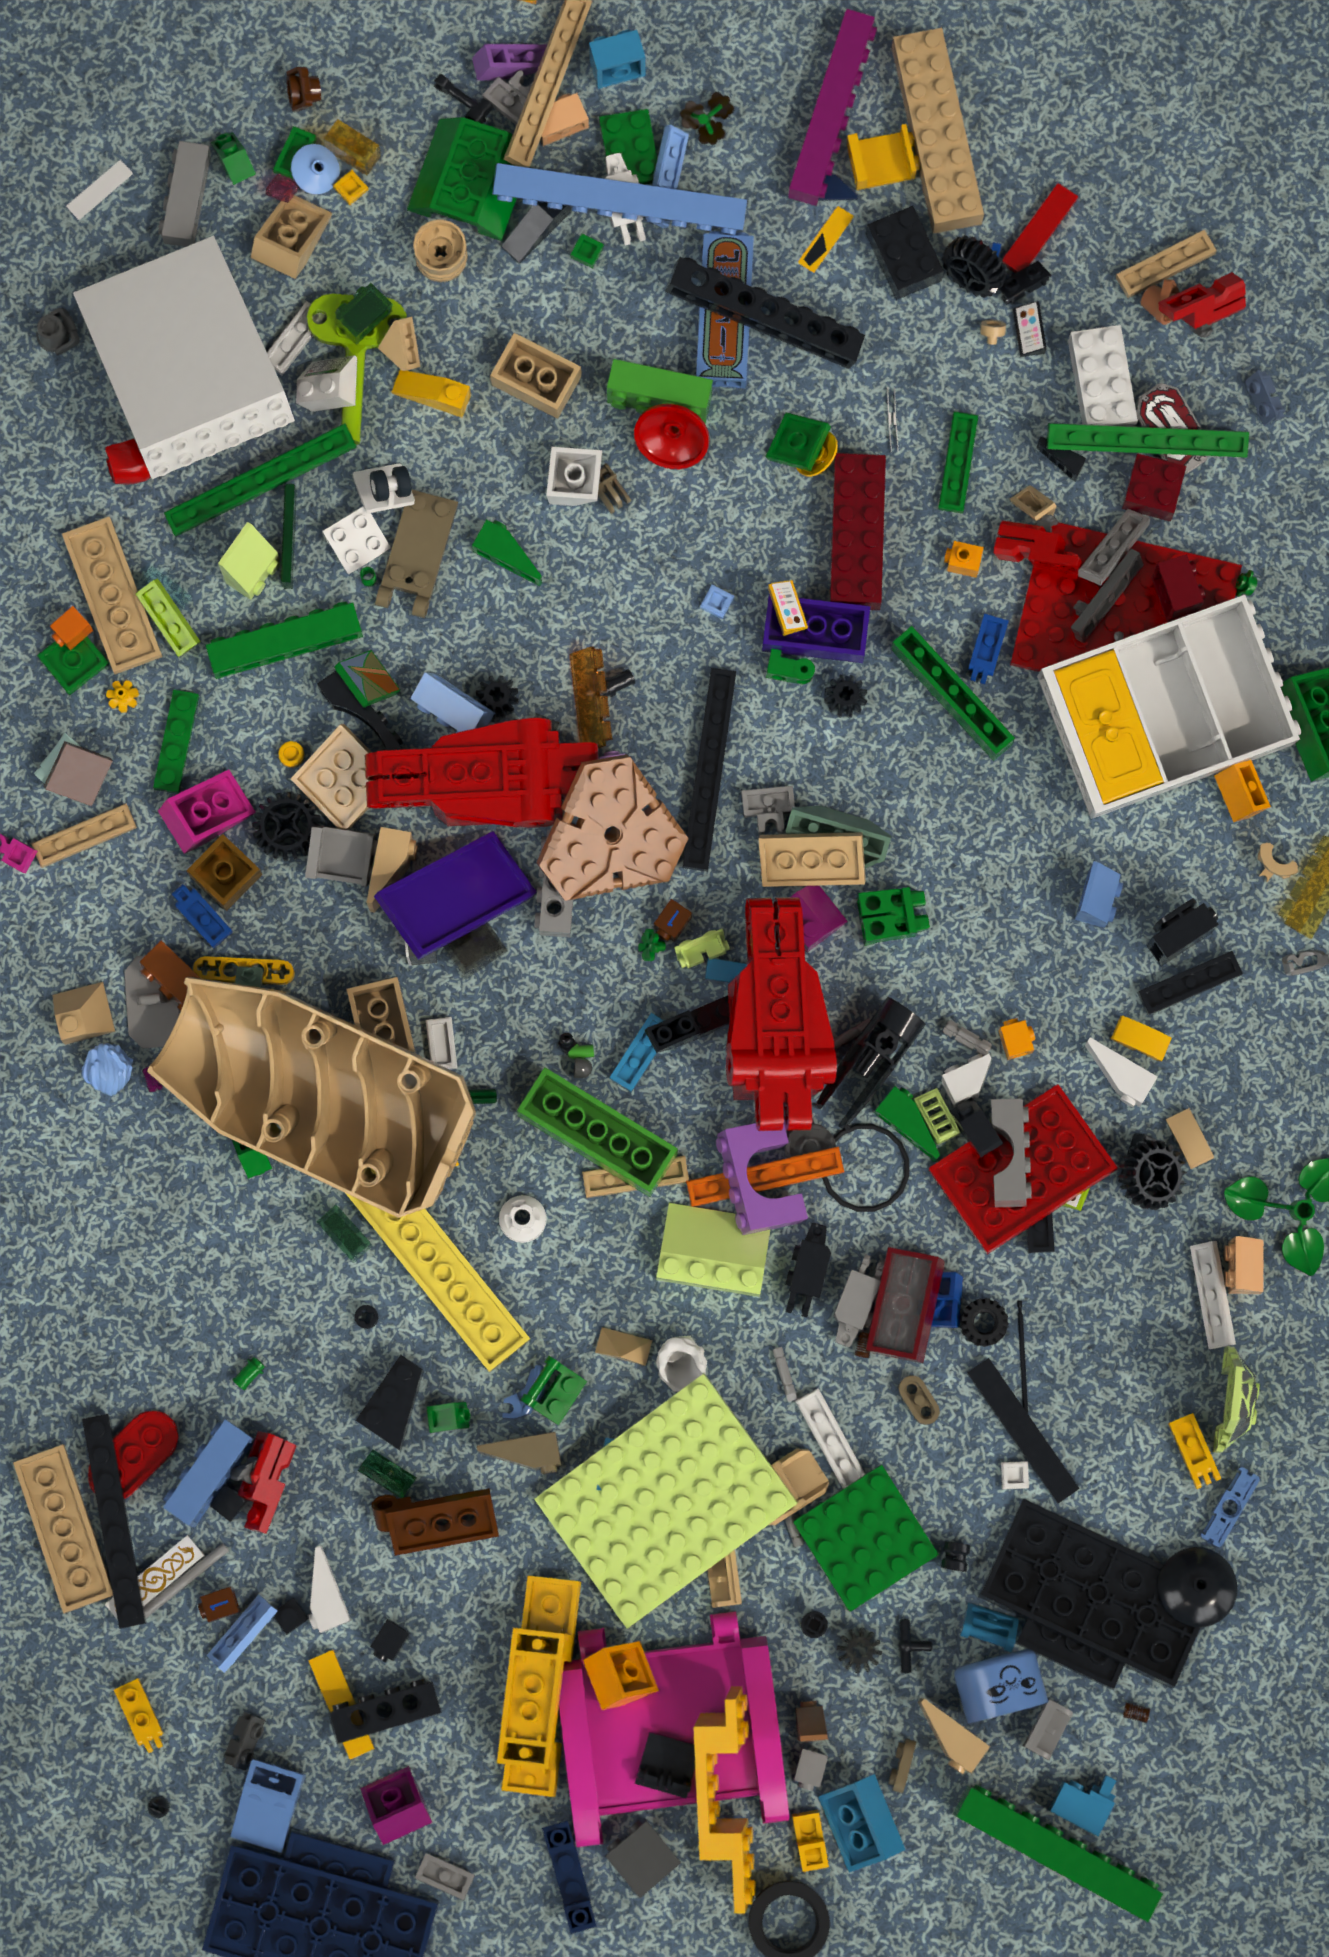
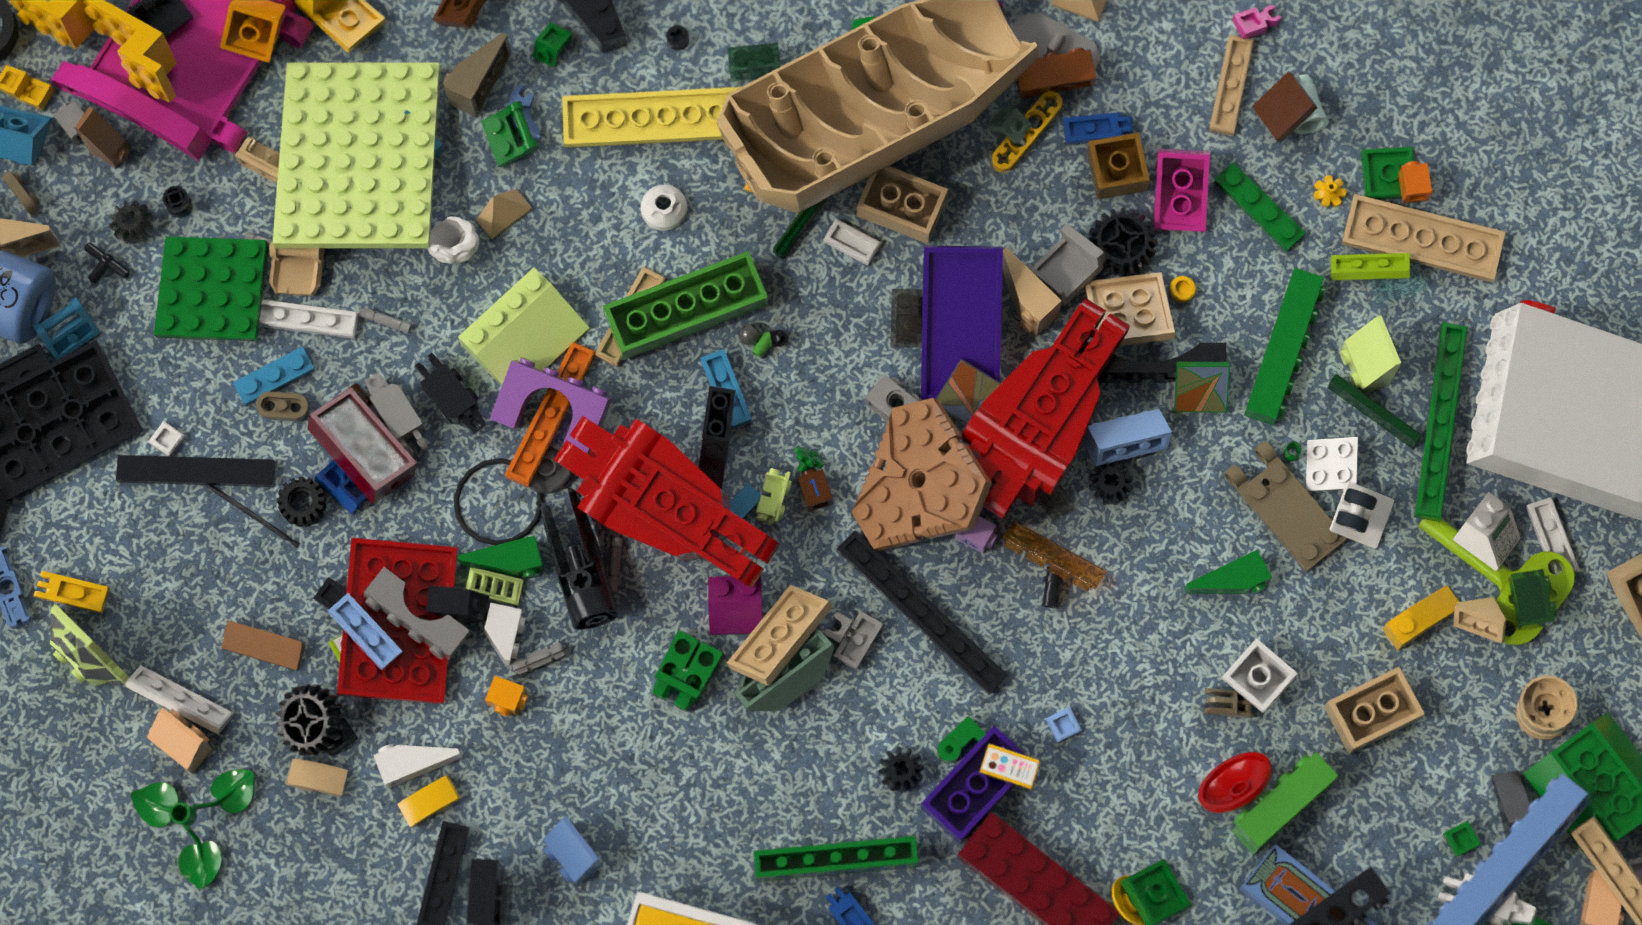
camera: 130 degrees right, 5 degrees down
black wheel [941,1541,971,1572] -> none
none -> medium nougat slope [222,620,306,671]
none -> dark azure plate [233,346,315,406]
none -> light blue plate [328,593,402,670]
none -> tile [935,358,1001,424]

